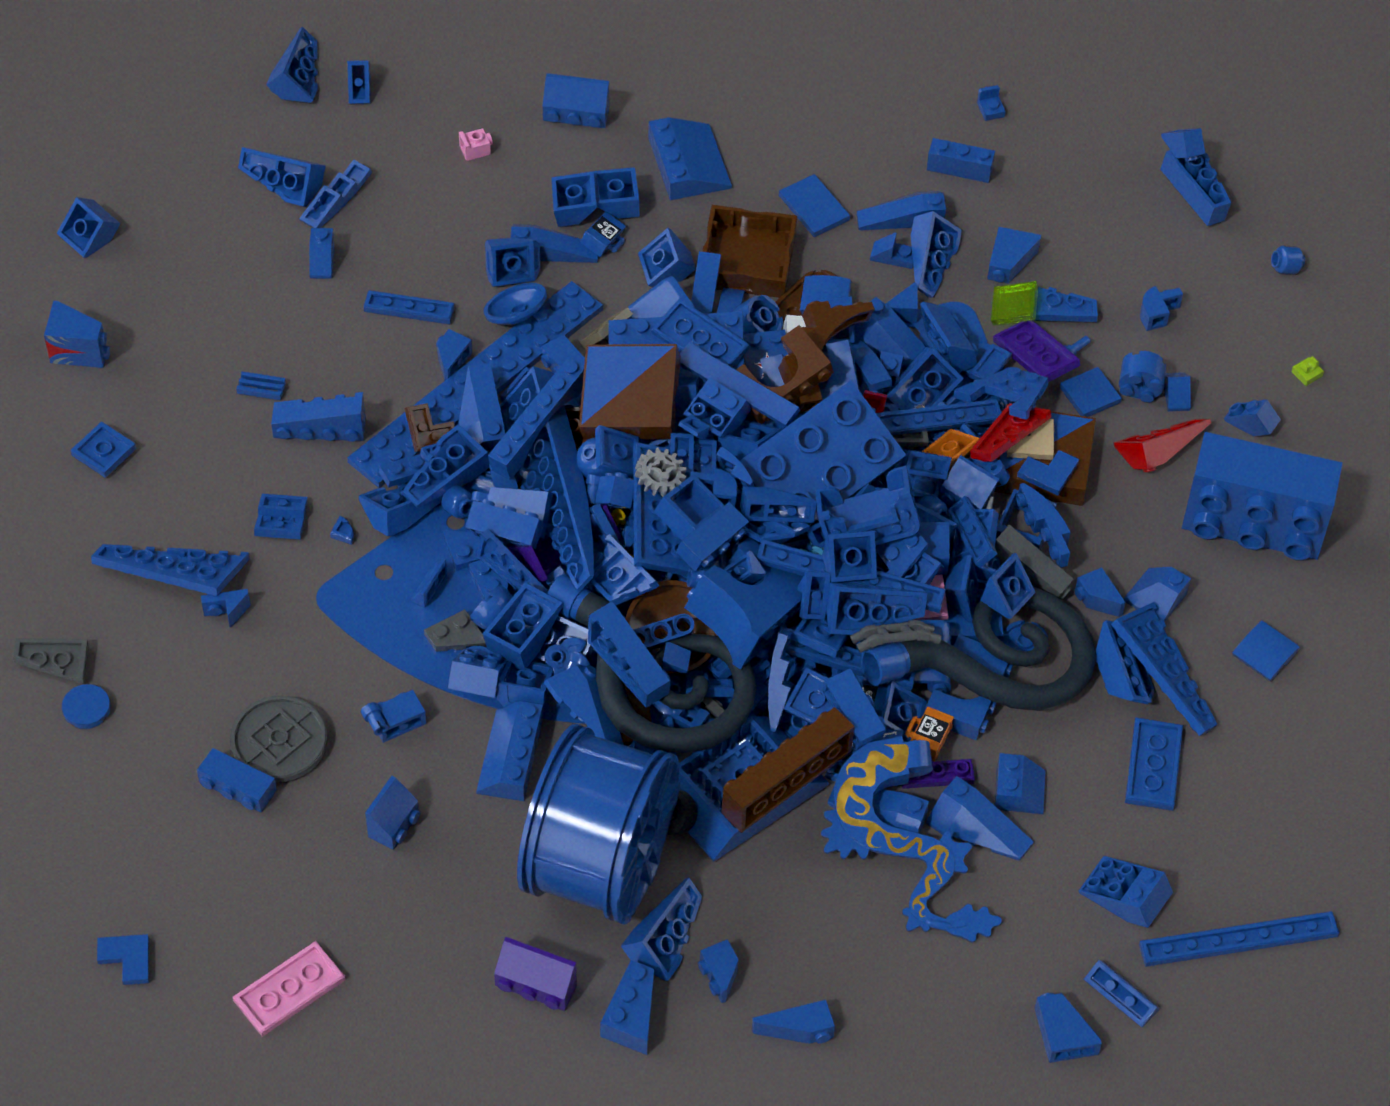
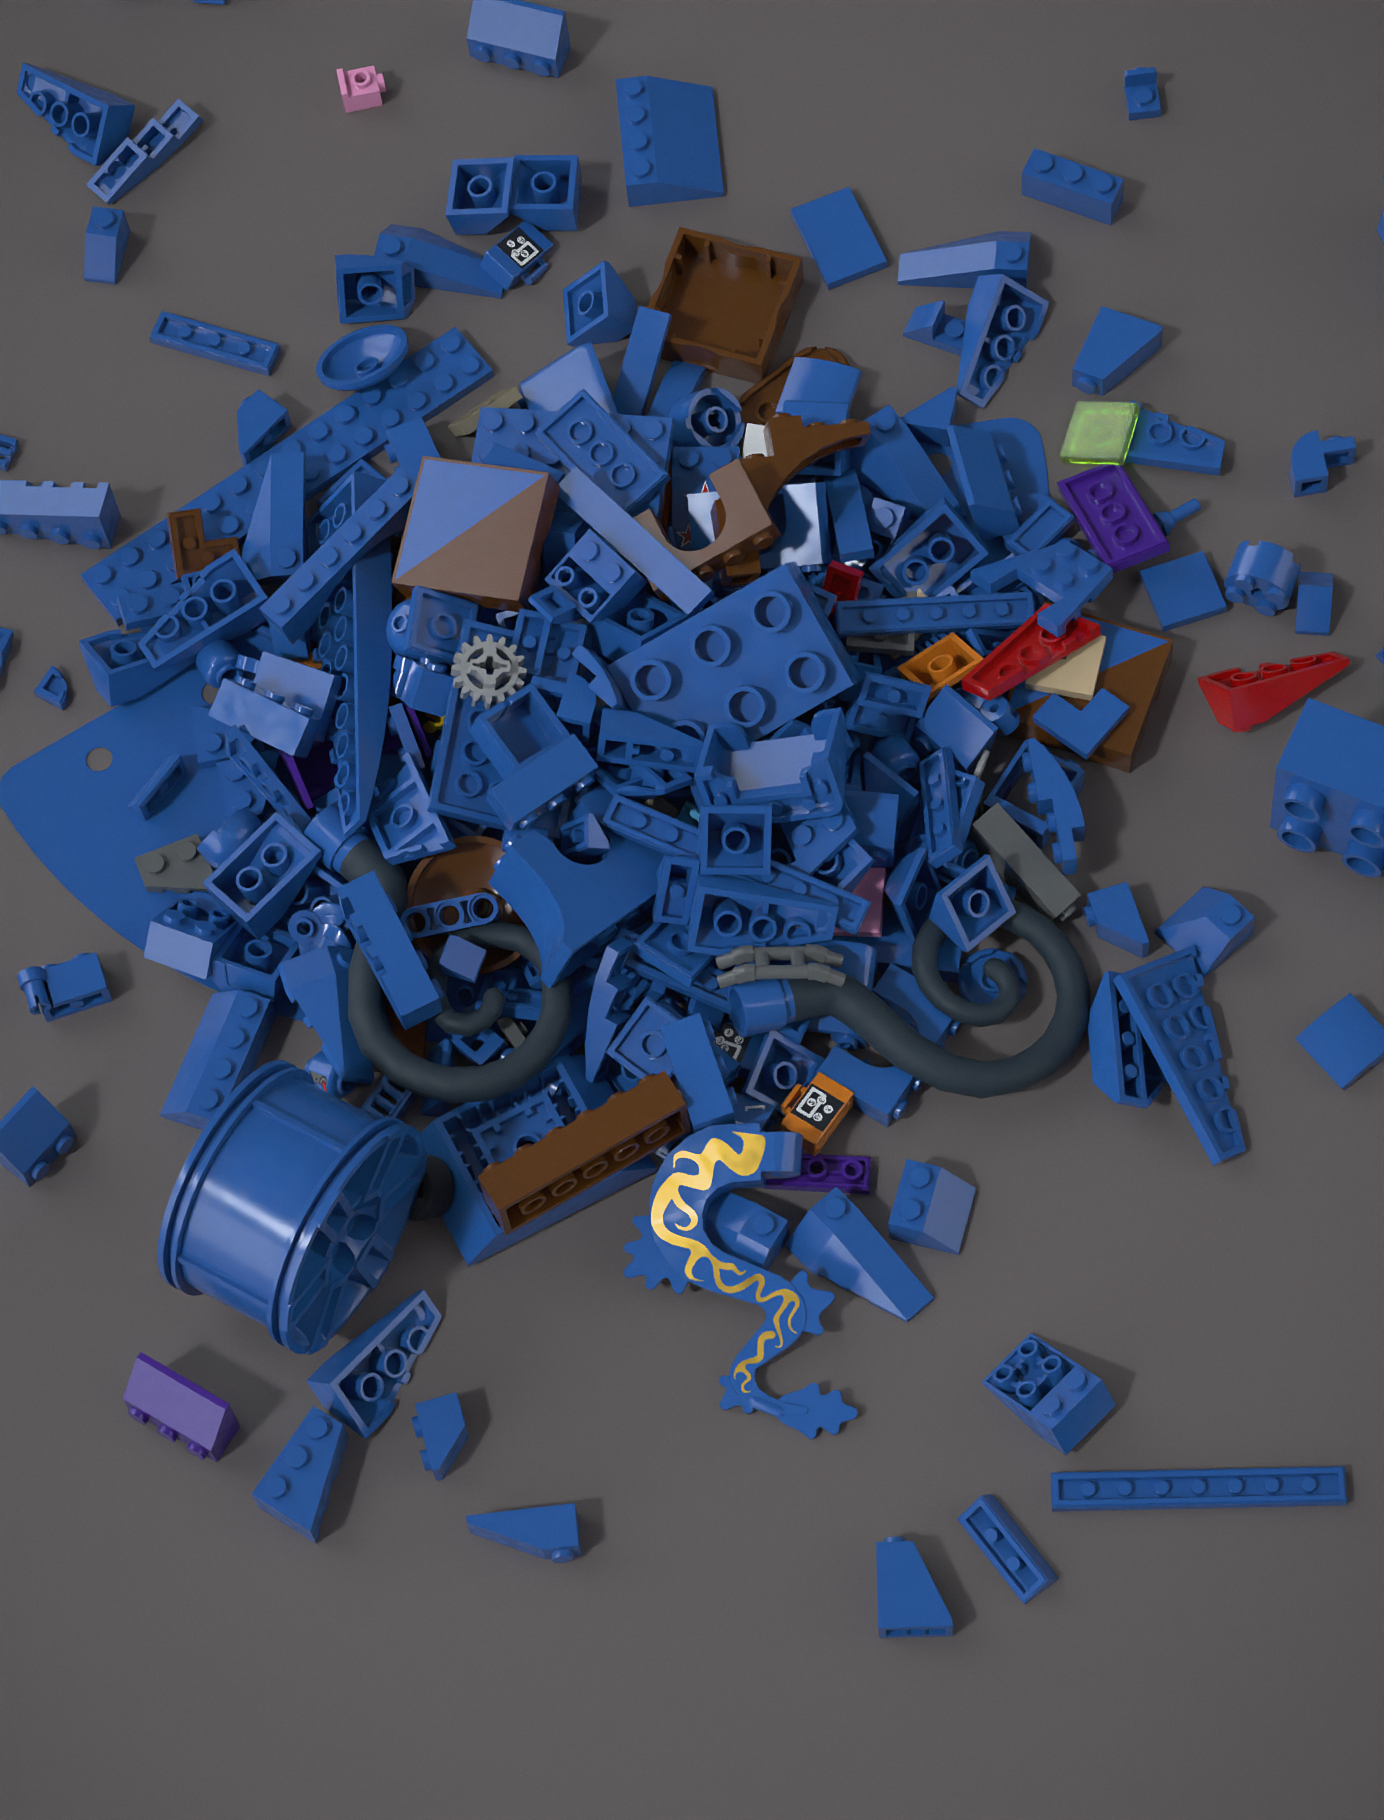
camera: 20 degrees right, 10 degrees up
blue tile [1125,717,1183,811] -> none

